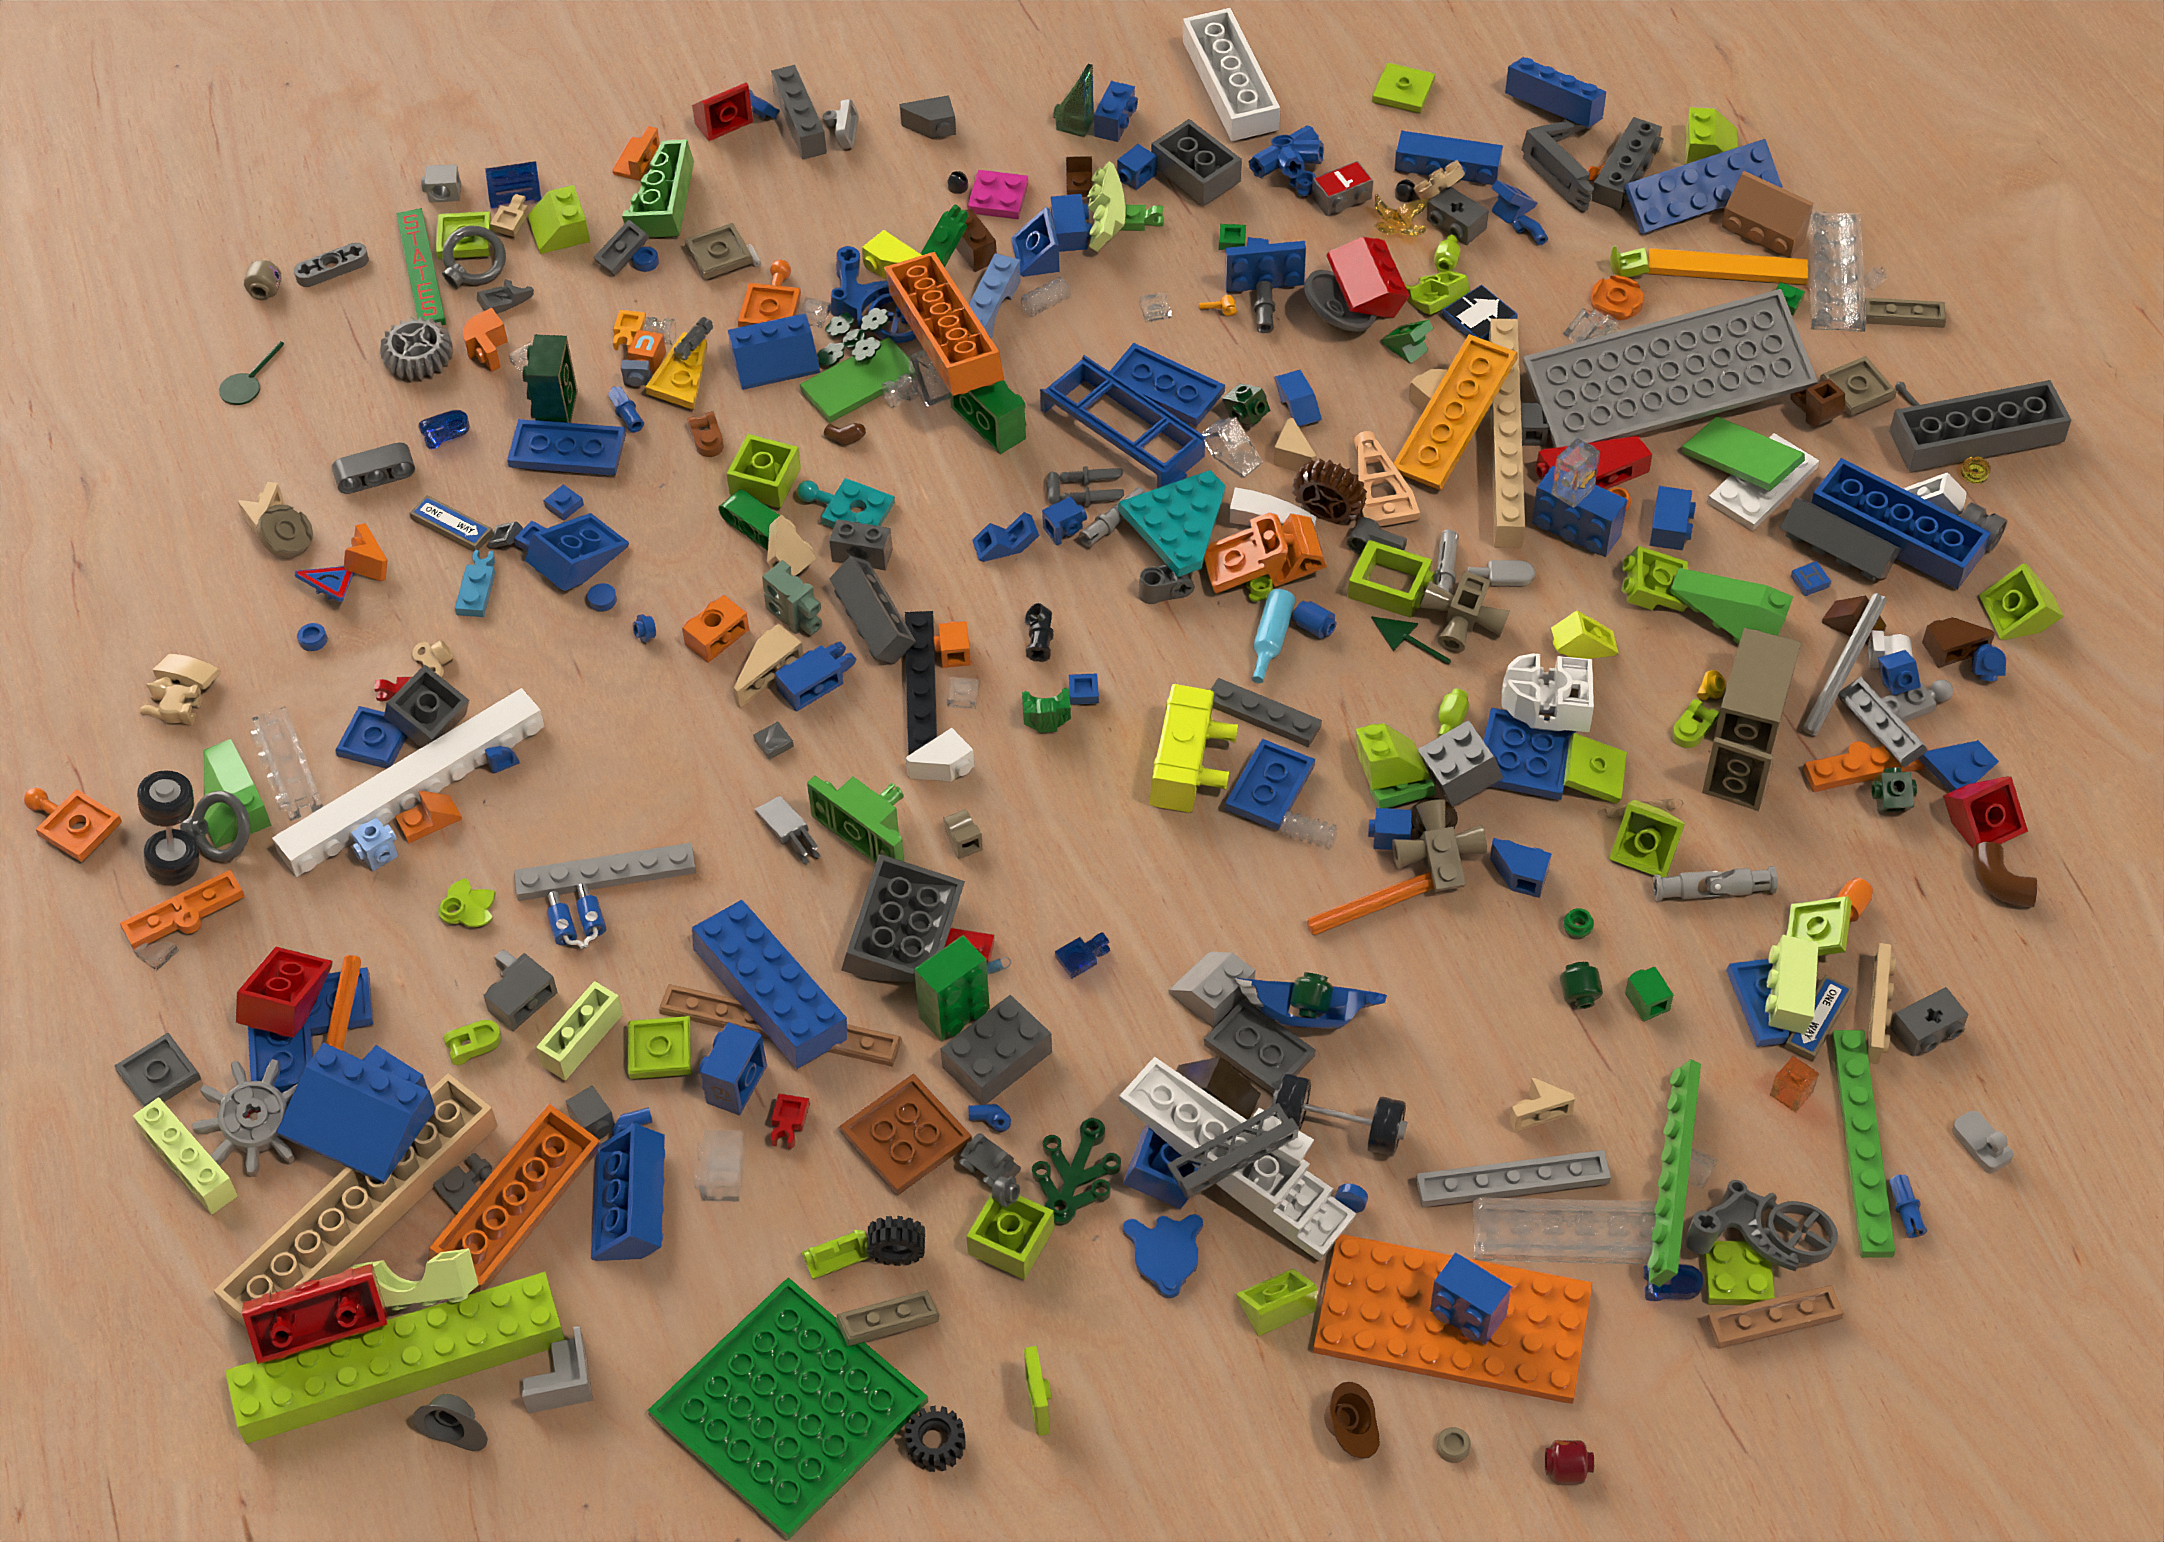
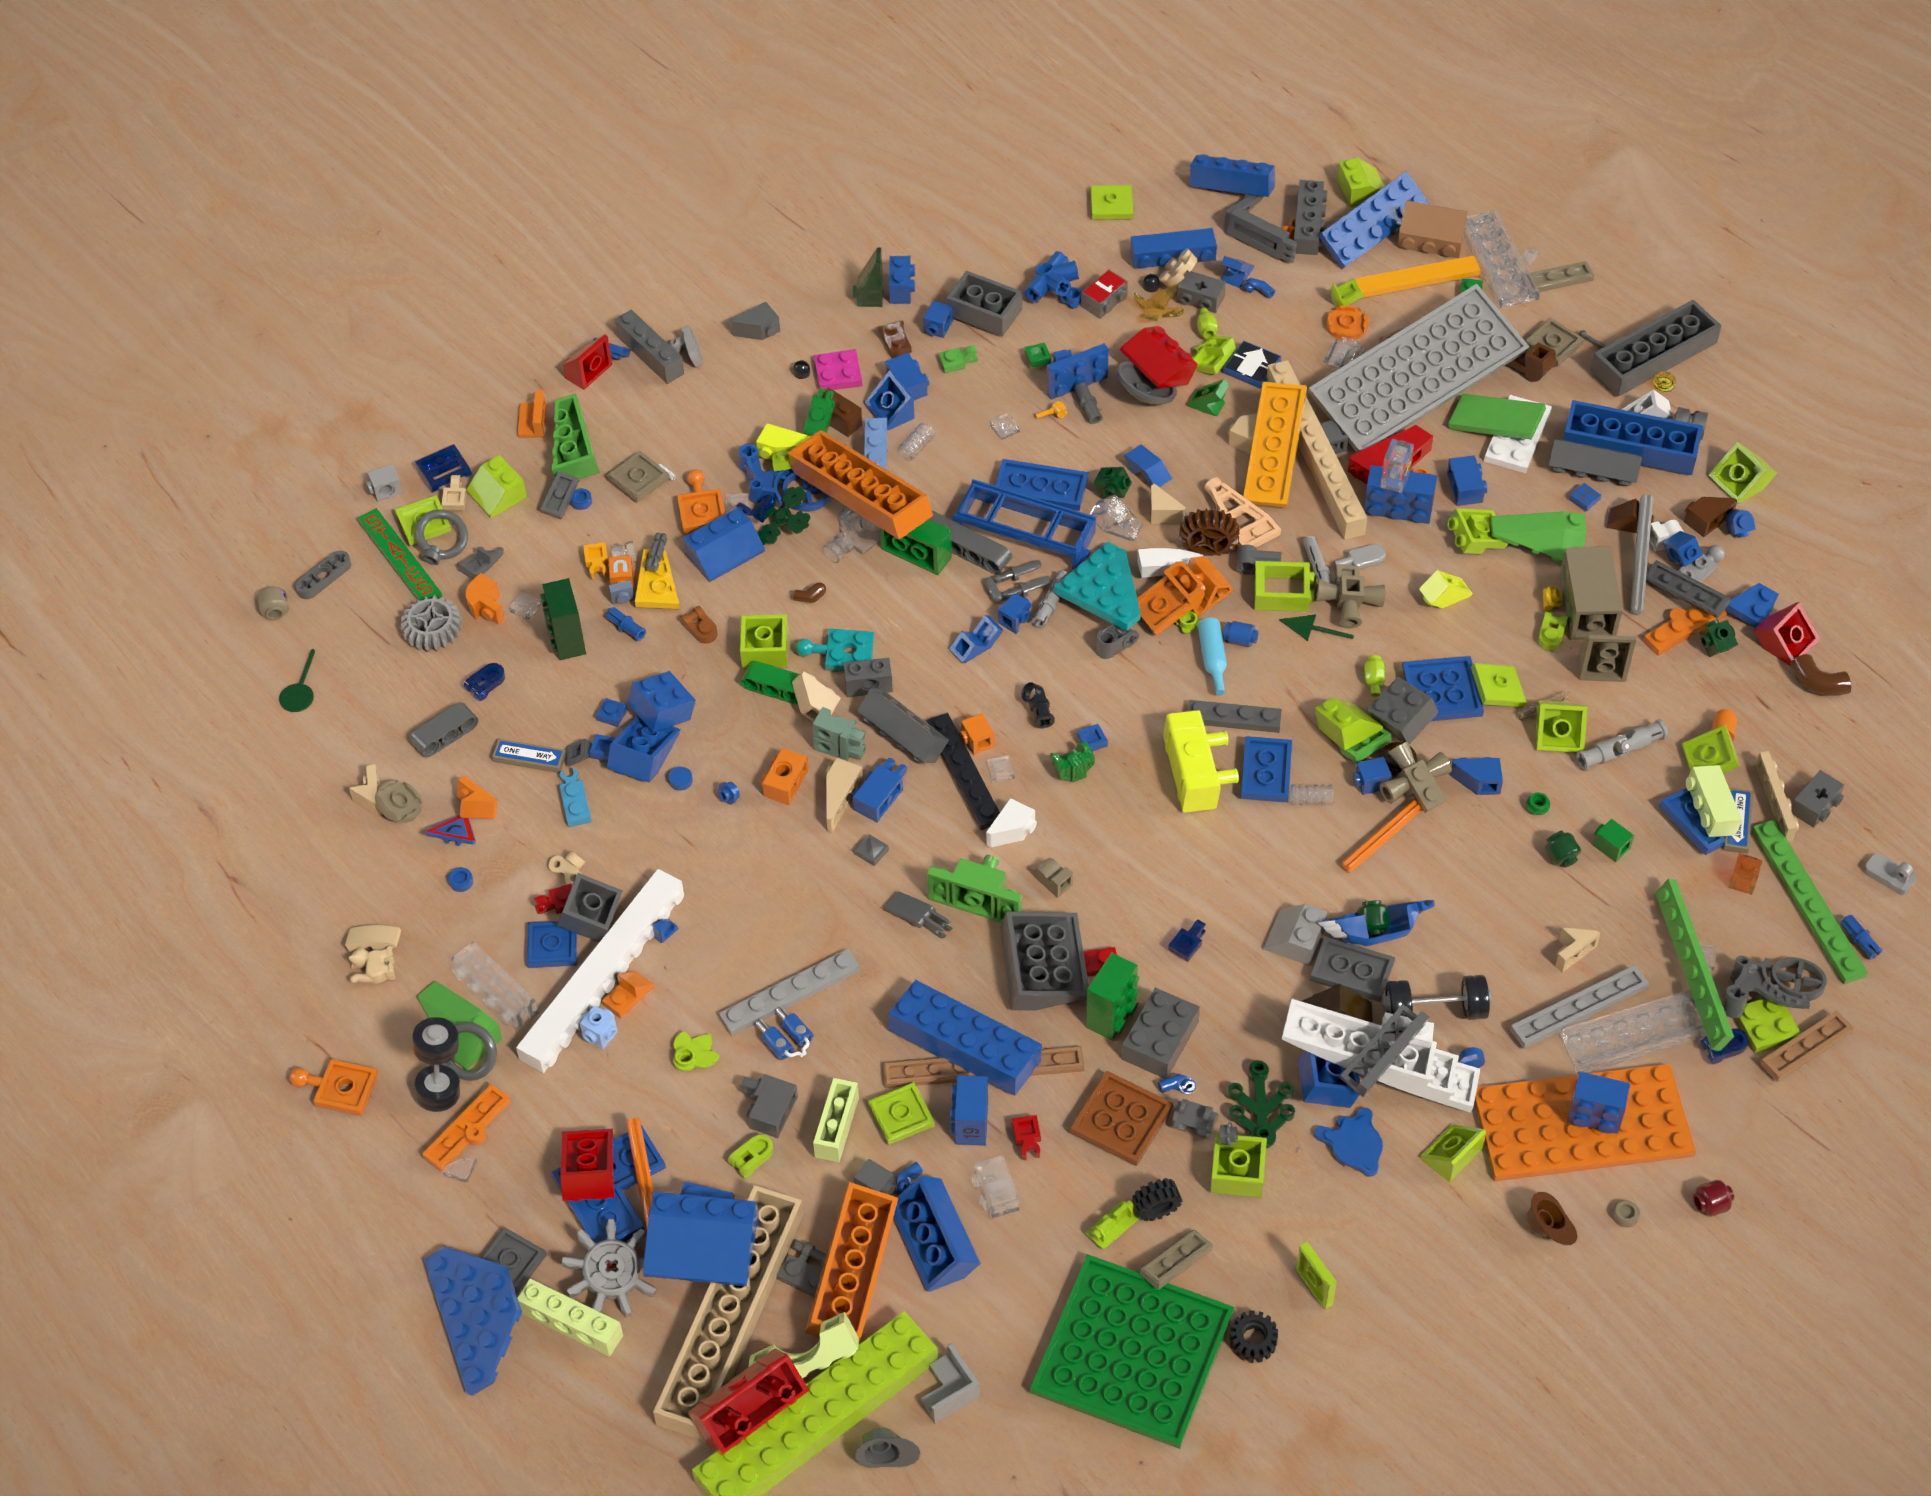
camera: 20 degrees left, 0 degrees up
blue plate [507,419,626,475] -> none
bright green tile [800,337,919,423] -> none
yellowish green slope [1088,161,1126,252] -> none
white brick [1183,8,1280,141] -> none
white connector [1501,653,1594,732] -> none
none -> blue plate [424,1247,522,1396]
none -> blue brick [627,671,696,732]
none -> clear blue piece [736,495,775,523]
none -> lime plate [772,450,792,471]
none -> dark grey beam [929,510,1012,574]

